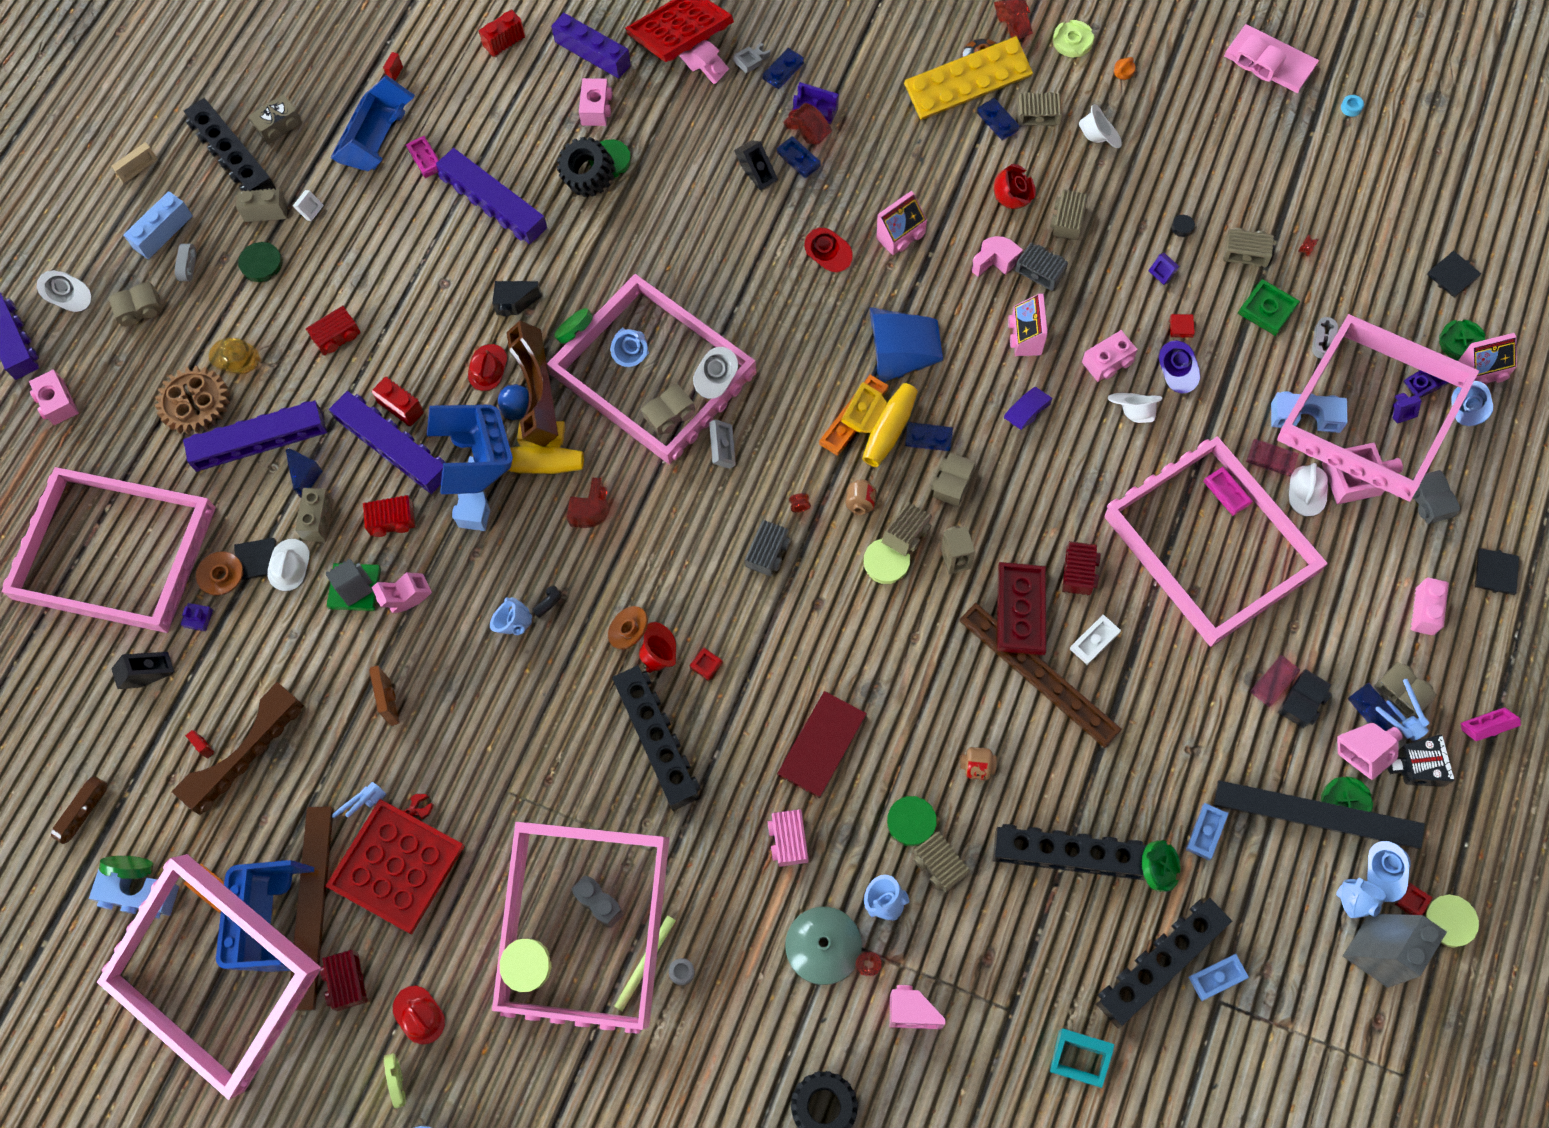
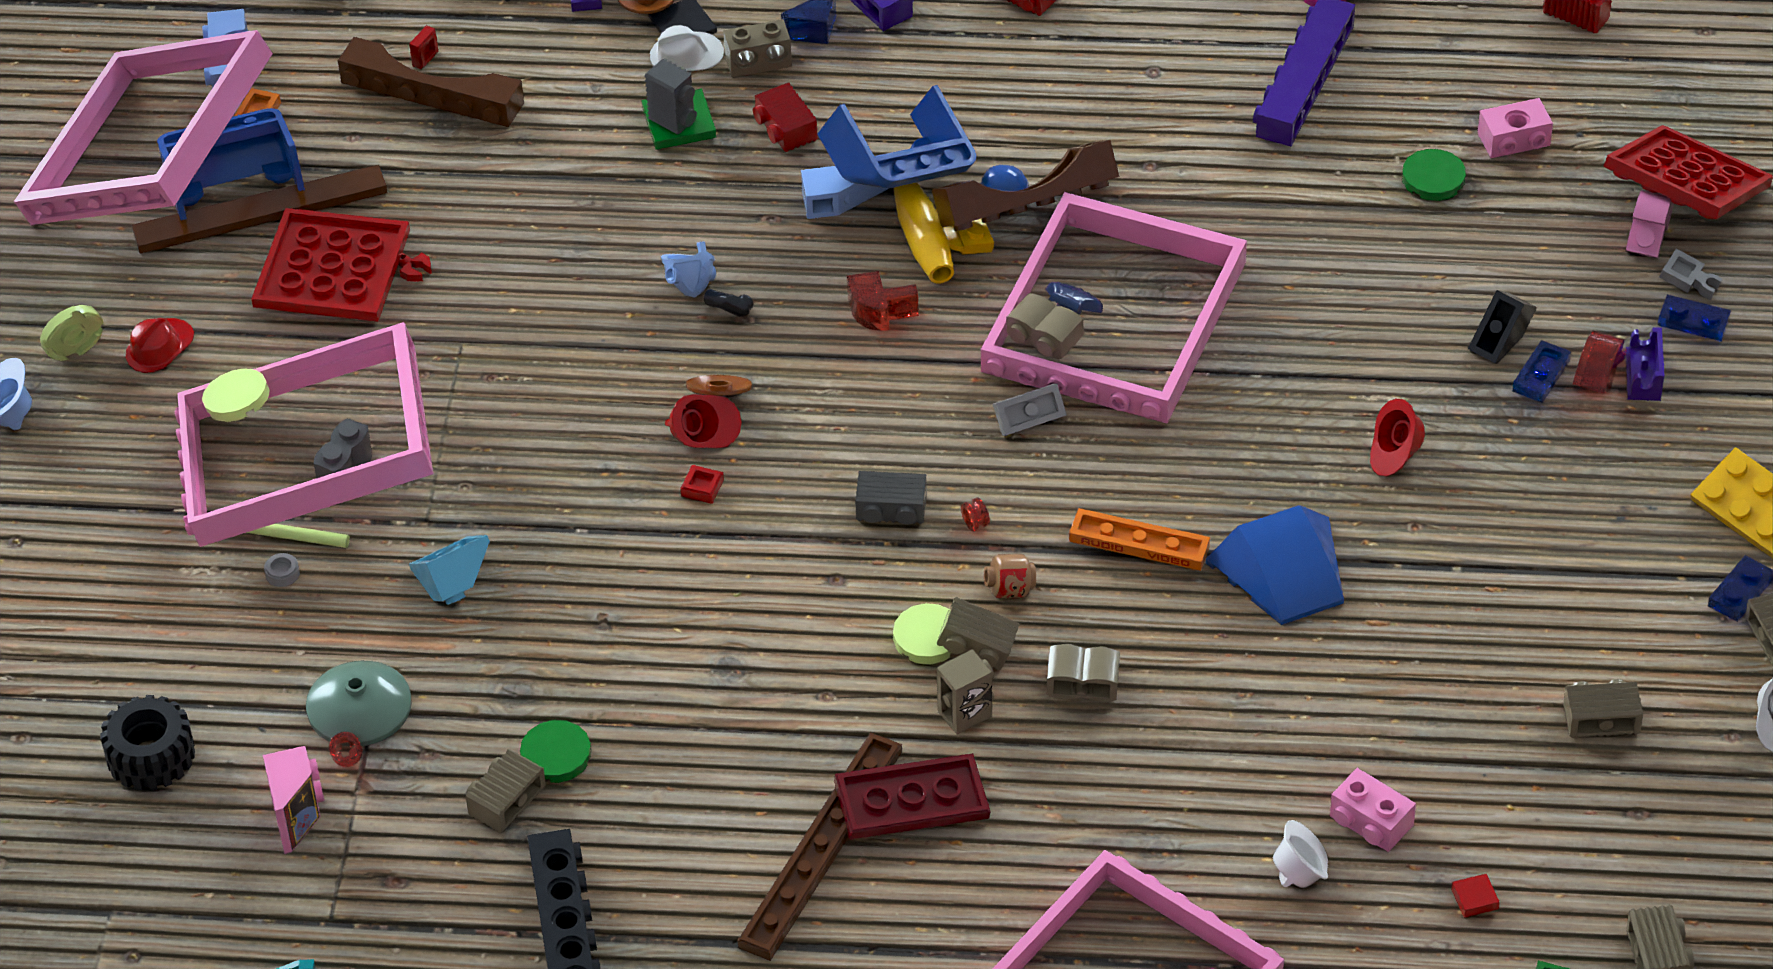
camera: 70 degrees right, 20 degrees down
green tile [99,855,153,879] -> none
dark red brick [320,950,368,1011] -> none
dark purple brick [329,391,446,494] -> none
light blue plant [331,782,387,818] -> none
dark orange plate [369,665,400,726] -> none
red brick [372,377,424,426] -> none
bright pink brick [372,572,432,613] -> none
red piece [468,344,507,391] -> none
black slope [492,281,542,317] -> none
dark purple brick [551,12,631,79] -> none
green tile [554,308,593,344] -> none
black tyre [557,137,615,197] -> none
light blue helmet [610,327,649,367] -> none
black brick [612,665,701,811] -> none
white piece [693,347,738,399] -> none
bright pink brick [767,809,808,867] -> none
dark red tile [777,691,867,798] -> none
yellow plate [841,382,918,467] -> none
light blue helmet [864,875,909,921] -> none
slope [876,191,927,255] -> none
clear blue plate [905,422,953,451] -> none
medium nougat head [960,747,997,780] -> none
bright pink brick [972,236,1023,277] -> none
red cylinder [994,164,1036,209] -> none
dark purple slope [1004,387,1053,430] -> none
slope [1008,294,1047,356] -> none
dark grey brick [1015,243,1068,291] -> none
dark red brick [1062,541,1101,596] -> none
white plate [1070,615,1121,665] -> none
dark purple tile [1148,253,1180,285] -> none
dark purple piece [1159,340,1200,394] -> none
black tile [1171,215,1195,237] -> none
none -> medium azure slope [409,535,490,605]
none -> dark blue animal [1045,281,1103,315]

